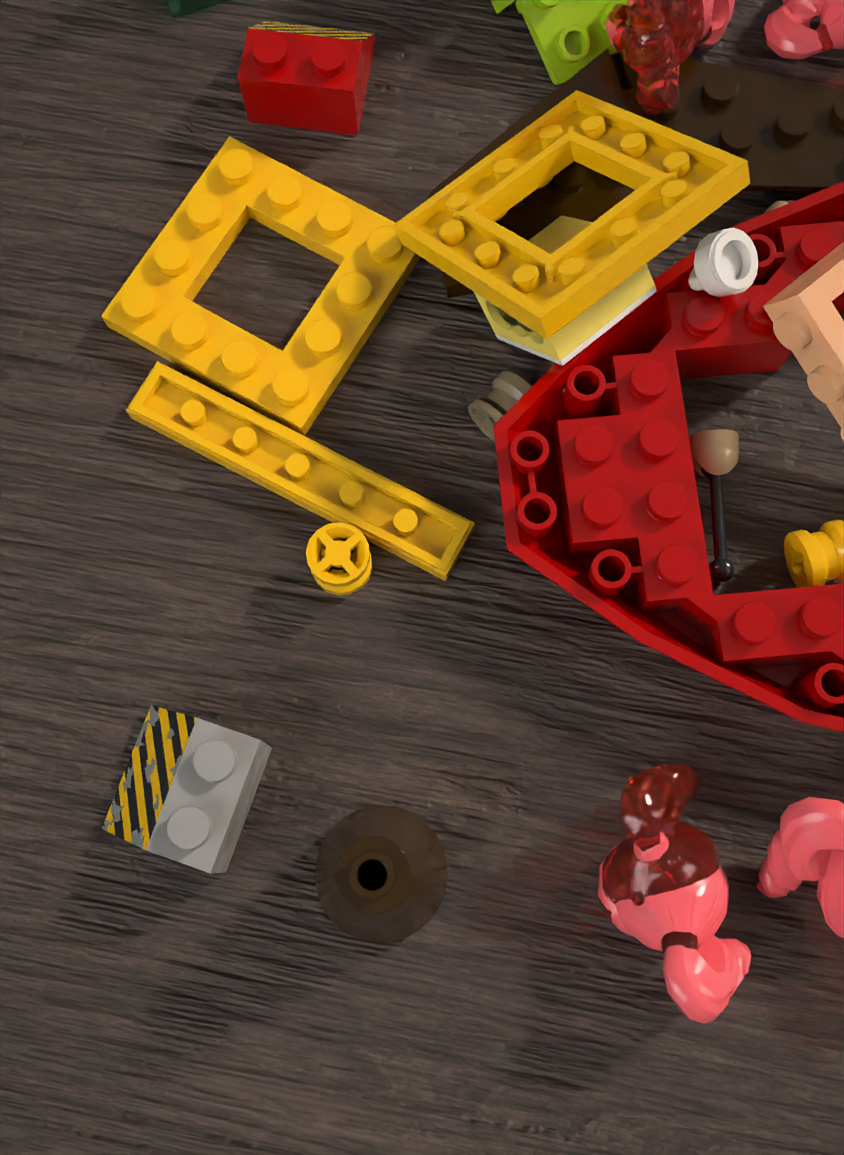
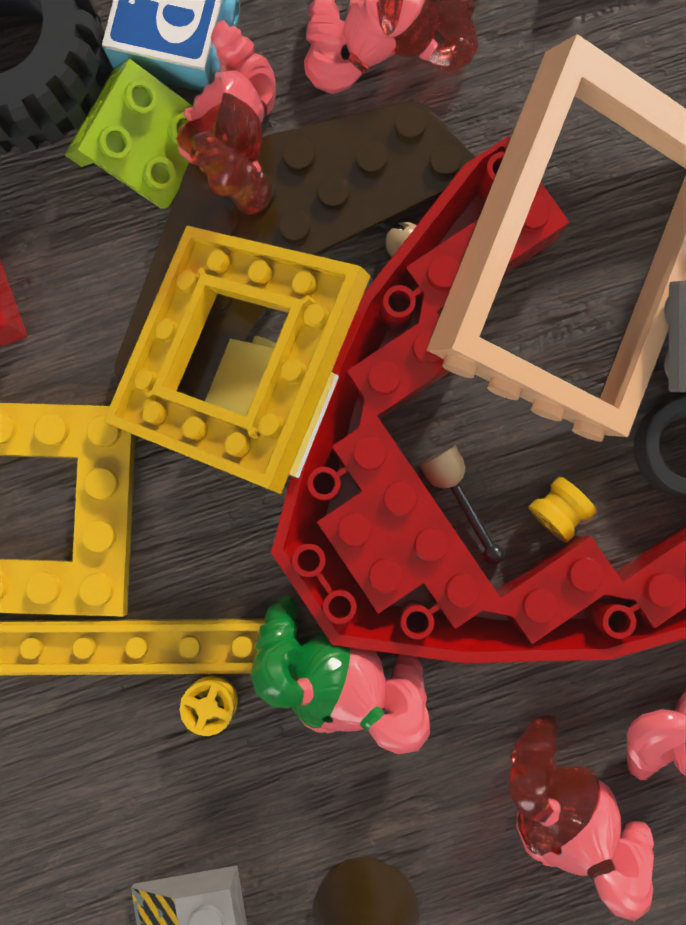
camera: 30 degrees left, 10 degrees up
dark tan wheel [468,371,531,442] -> none
white tile [688,228,759,297] -> none
none -> hair [250,595,430,754]

